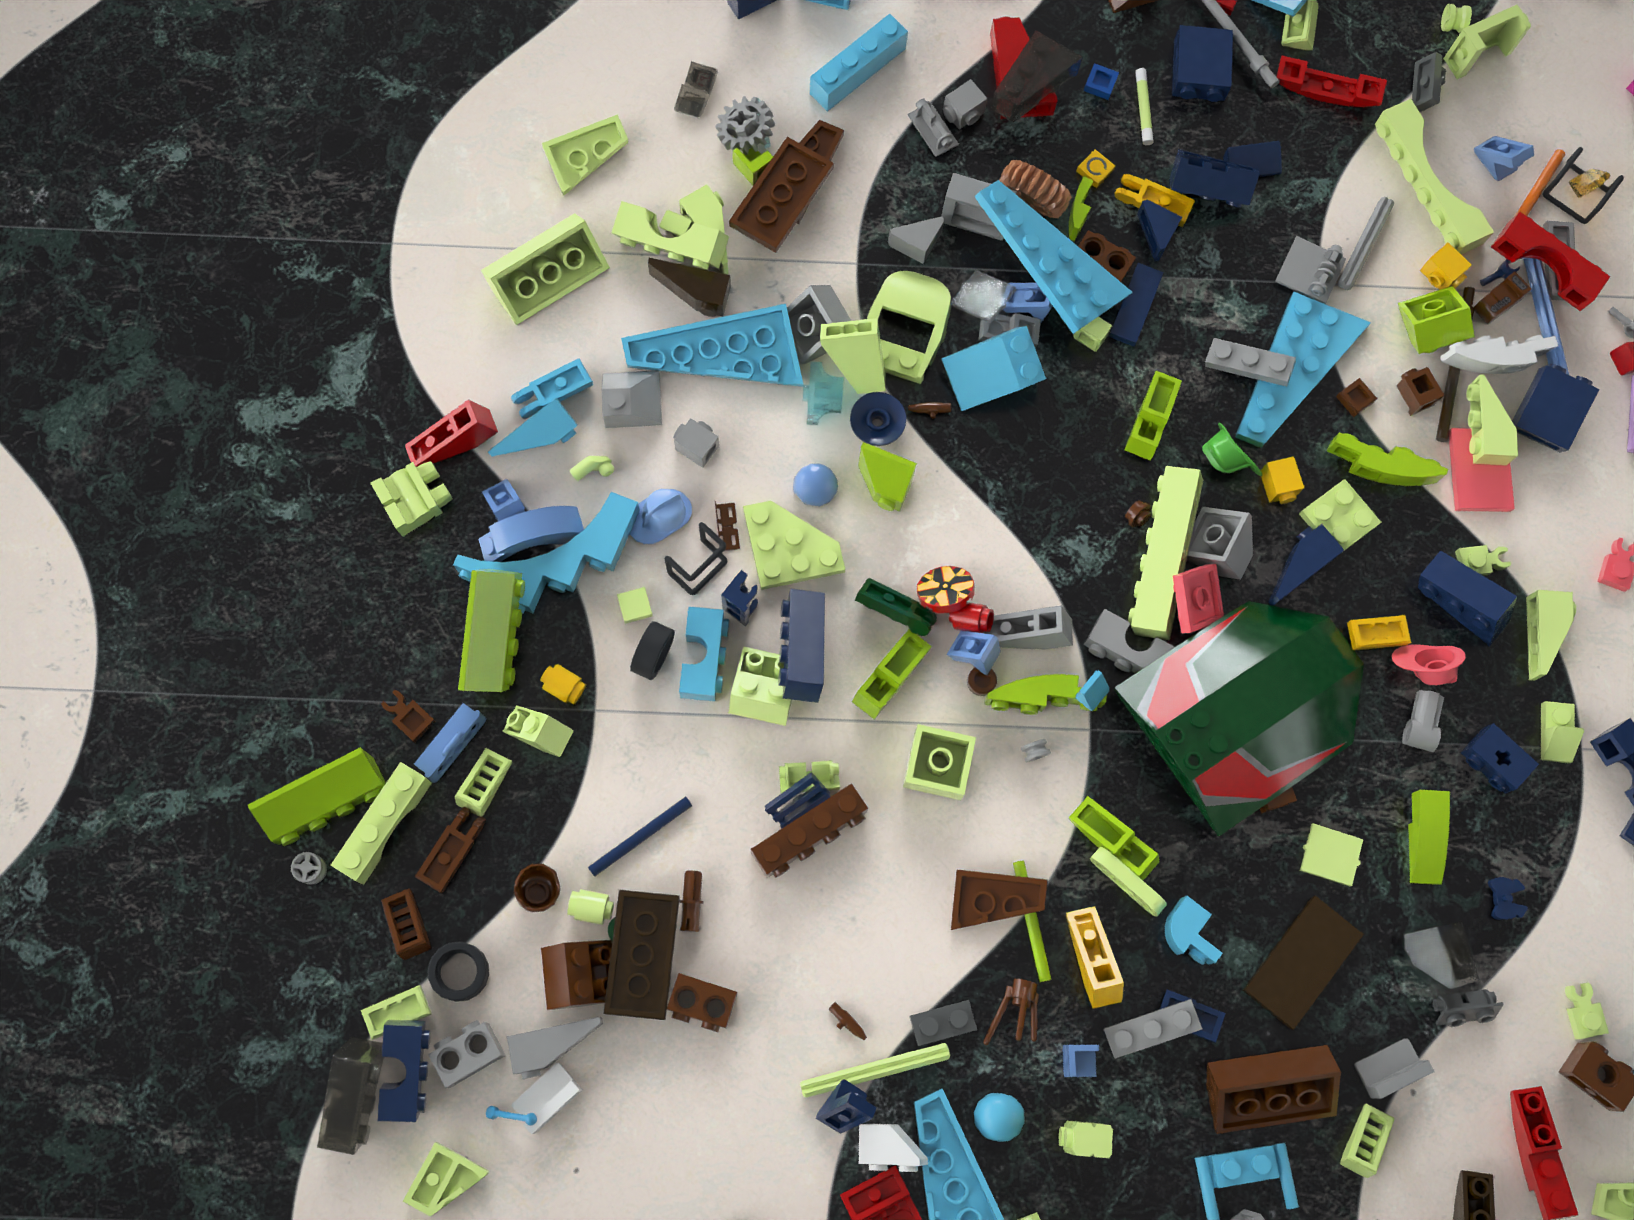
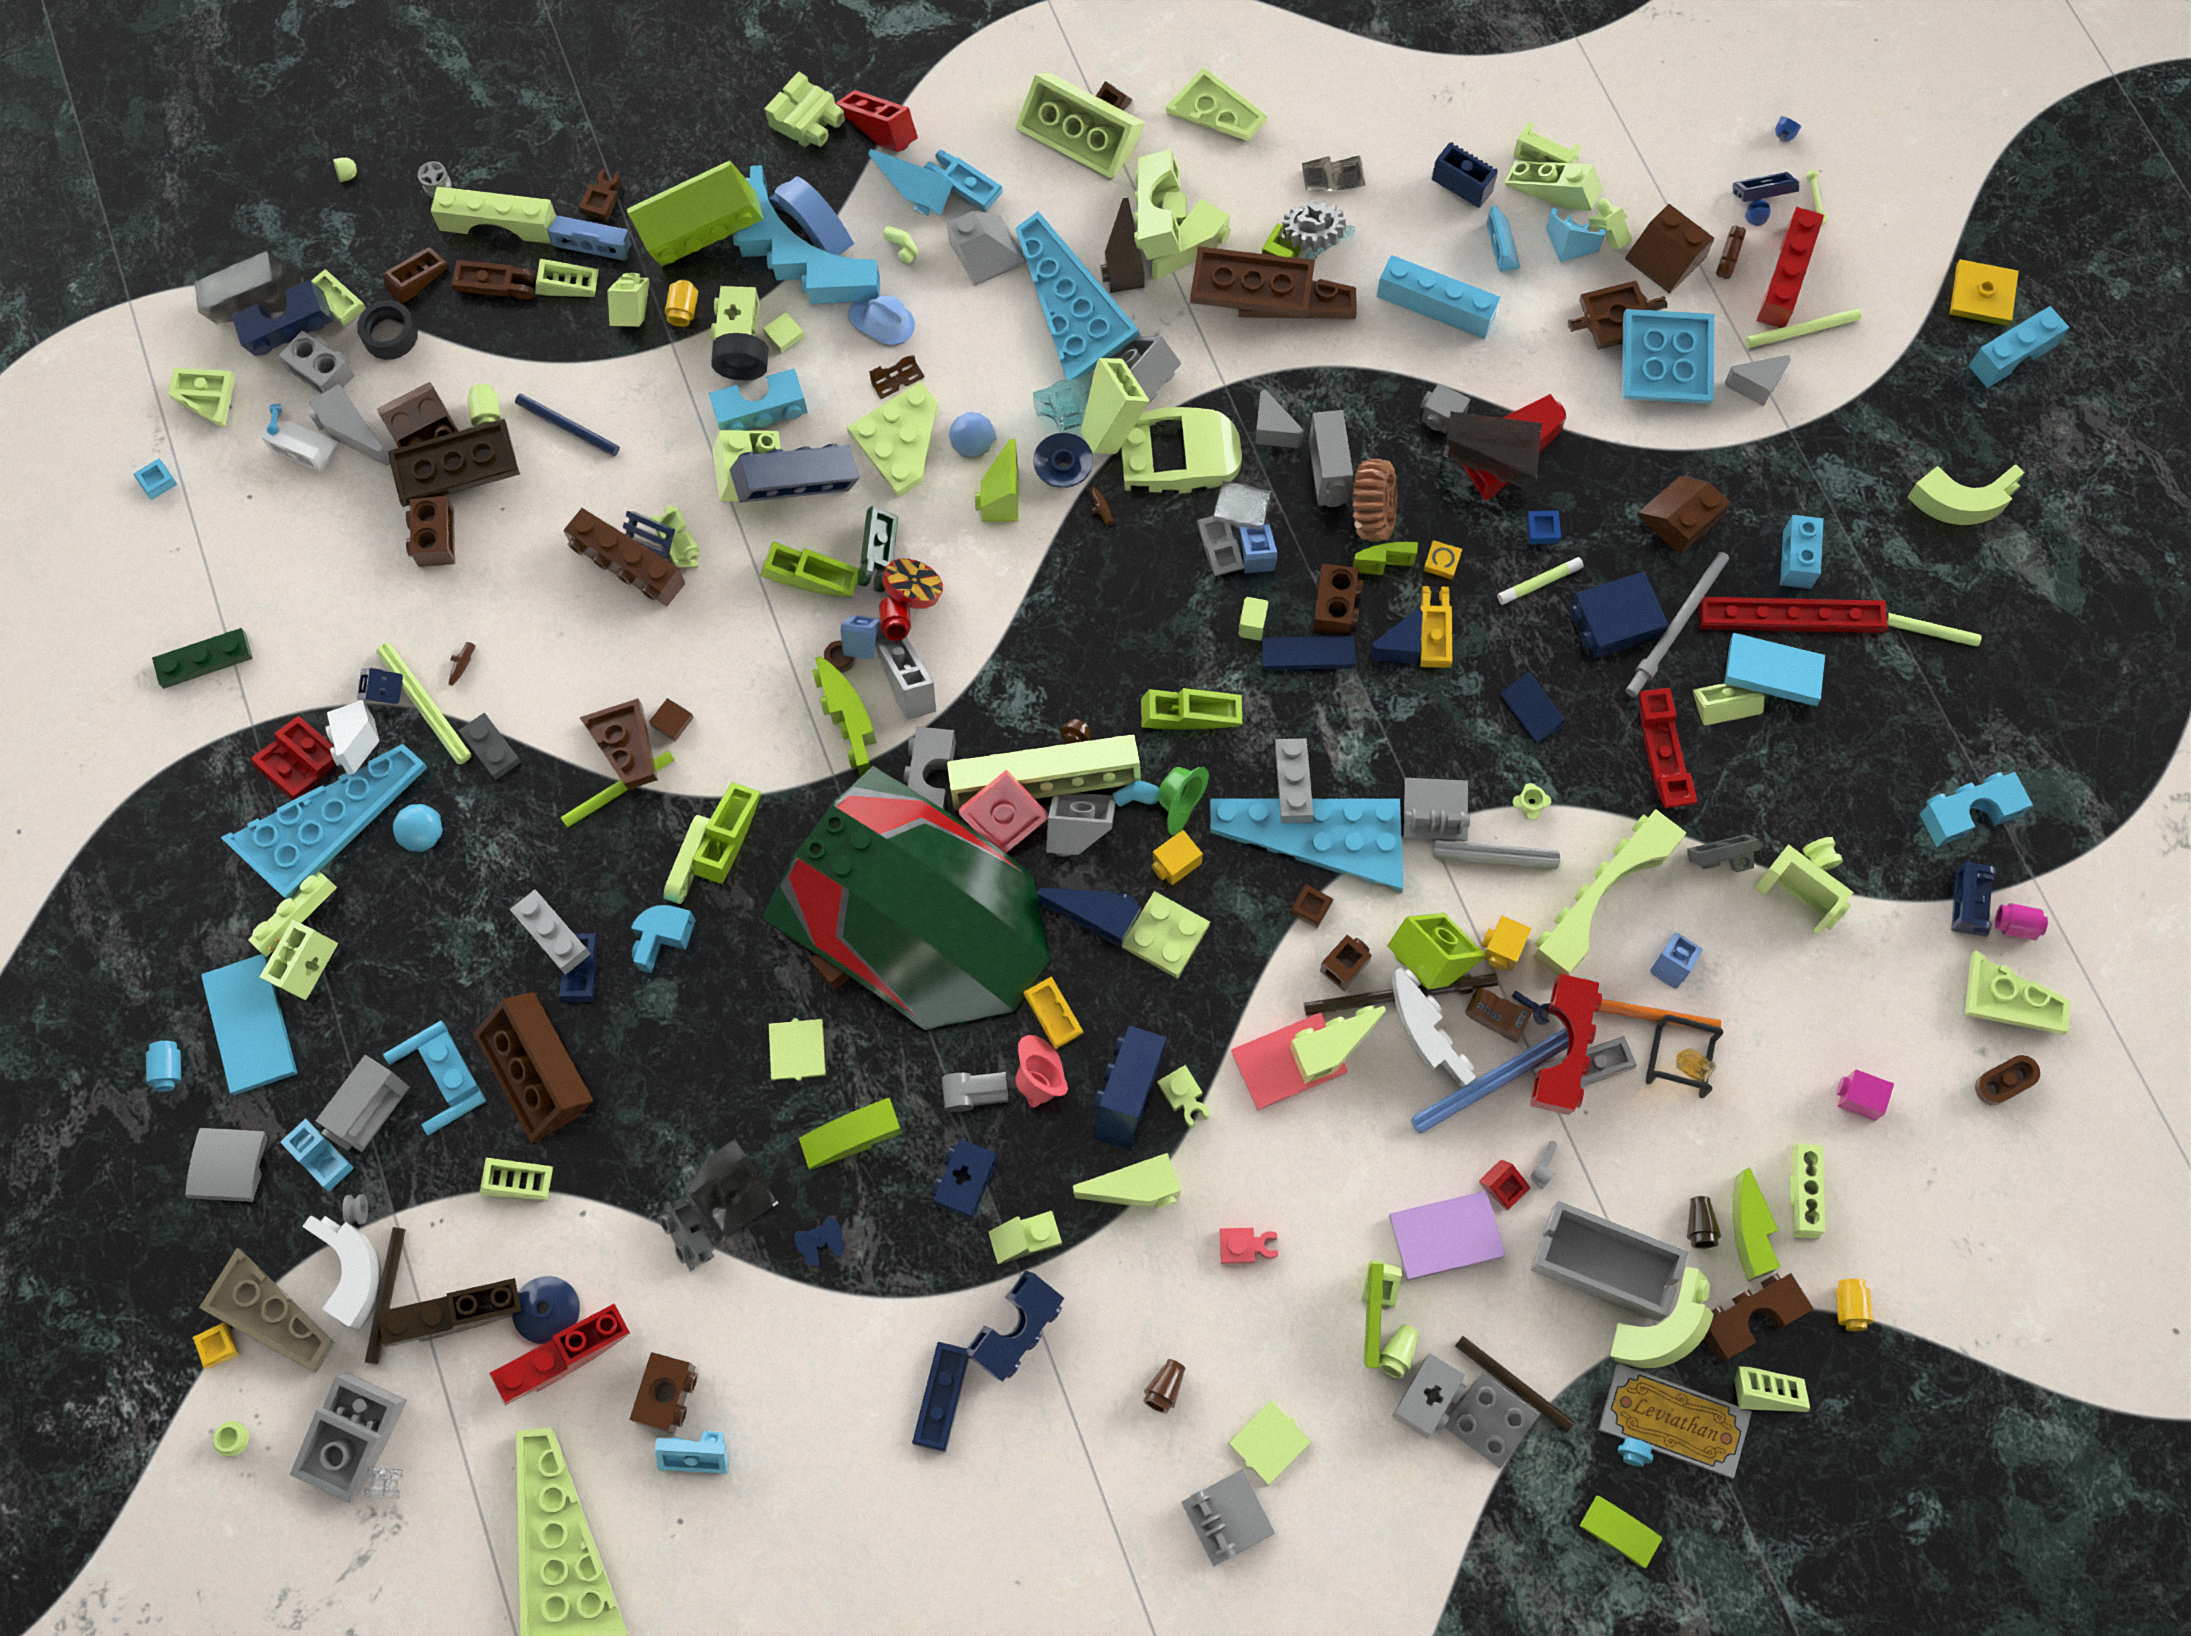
camera: 75 degrees right, 5 degrees down
lime slope [248,747,386,846] -> none
medium blue slope [482,479,525,521] -> none
reddish brown hair [514,864,561,913] -> none
black piece [664,522,727,595] -> none
light grey brick [673,418,719,468] -> none
reddish brown axle [680,870,704,932] -> none
dark blue hinge [721,570,758,626] -> none
yellowish green brick [903,724,976,801] -> none
light grey hinge [908,98,959,157] -> none
medium azure slope [941,326,1046,411] -> none
medium azure wing [975,180,1133,334] -> none
reddish brown plant [983,979,1039,1045] -> none
light grey bush [1021,739,1051,762] -> none
yellowish green brick [1059,1121,1113,1158] -> none
medium blue panel [1063,1045,1099,1077] -> none
yellow slope [1066,906,1124,1009] -> none
medium azure slope [1075,670,1109,711] -> none
dark blue wedge [1169,149,1260,207] -> none
dark brown tile [1243,896,1364,1030] -> none
lime slope [1327,432,1449,486] -> none
light grey panel [1354,1039,1435,1099] -> none
dark blue brick [1512,364,1600,453] -> none
yellowish green plate [1565,983,1609,1039] -> none
none -> yellowish green hinge [333,158,357,182]
none -> dark blue dish [512,1276,580,1344]
none -> reddish brown tile [649,698,694,742]
none -> yellowish green brick [711,286,760,341]
none -> reddish brown slope [1096,81,1133,111]
none -> medium azure arm [1113,780,1159,807]
none -> yellowish green plate [1513,783,1551,820]

